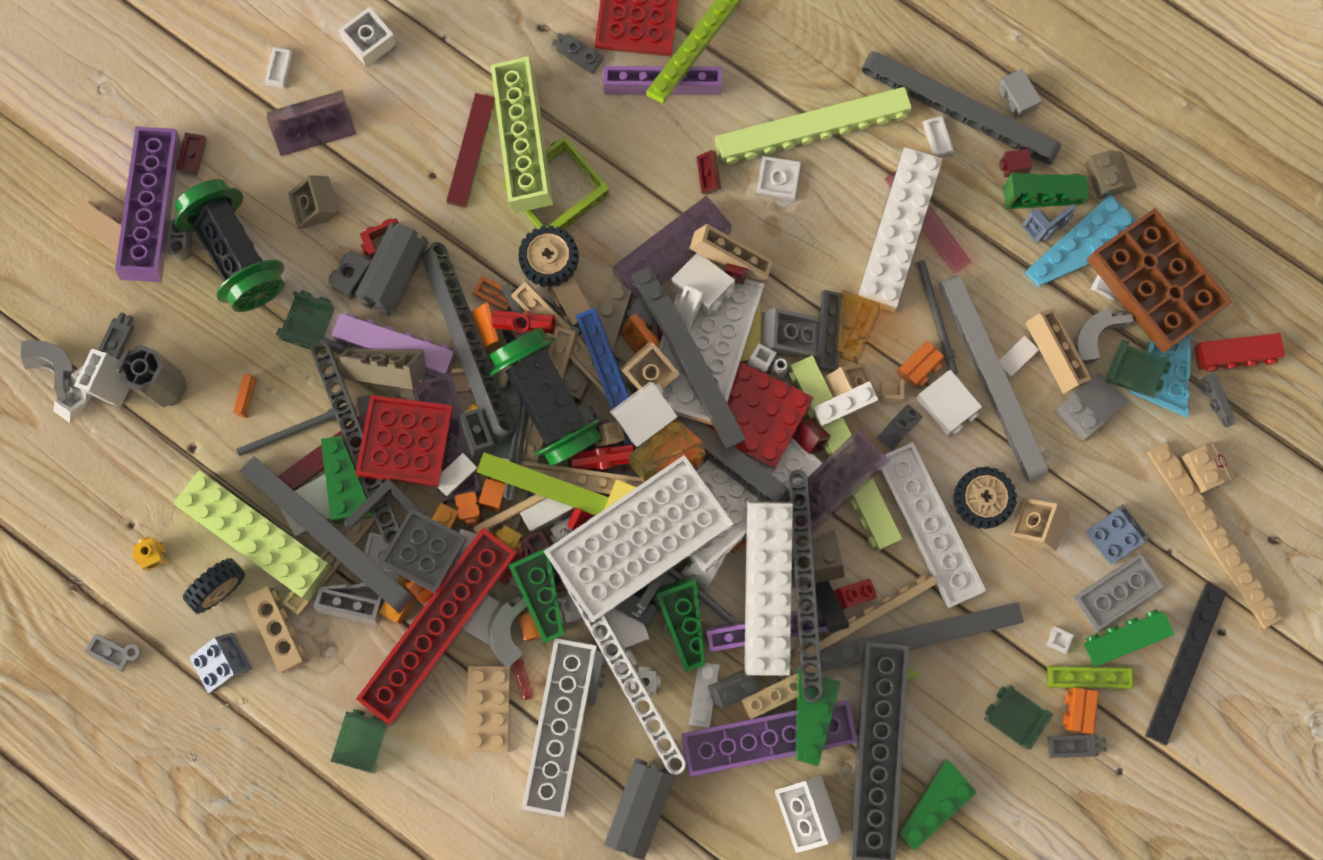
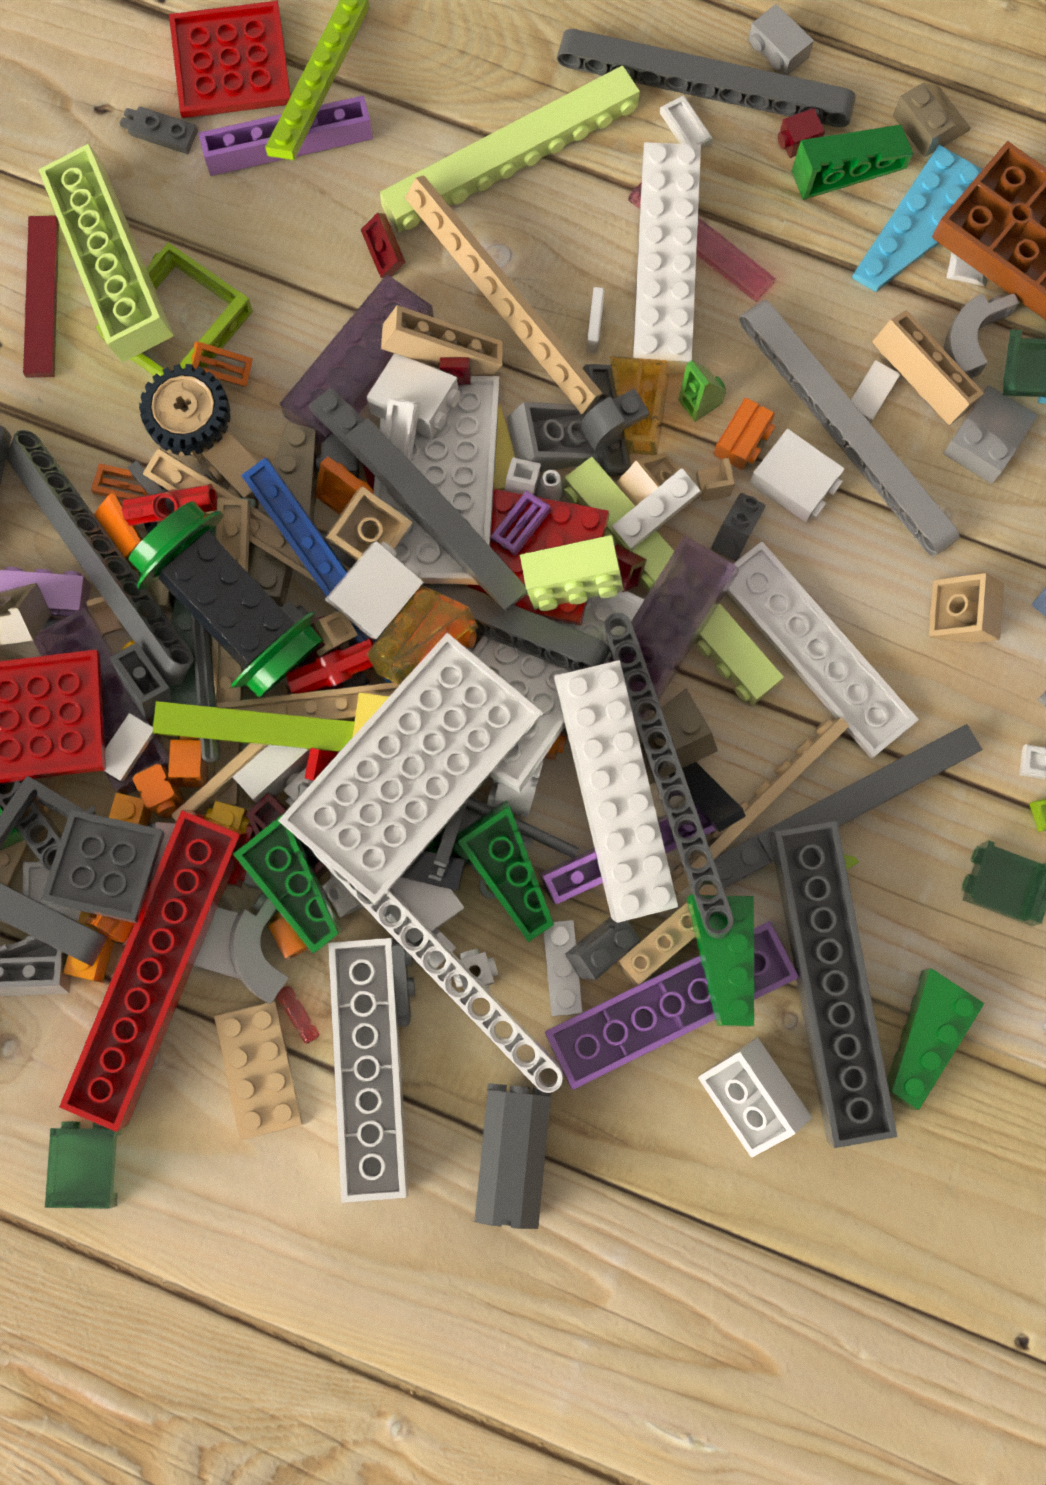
camera: 15 degrees left, 0 degrees up
white tile [756,156,801,201] -> none
red bracket [834,579,877,610] -> none
dark grey bar [917,260,958,374] -> none
wheel [953,466,1017,529] -> none
sand blue bracket [1021,204,1076,243] -> none
none -> orange tile [191,341,253,387]
none -> tan plate [405,175,603,414]
none -> medium lavender tile [491,490,551,557]
none -> yellowish green brick [520,535,624,611]
none -> dark grey brick [581,389,649,452]
none -> white tile [586,287,605,353]
none -> bright green slope [678,360,726,422]

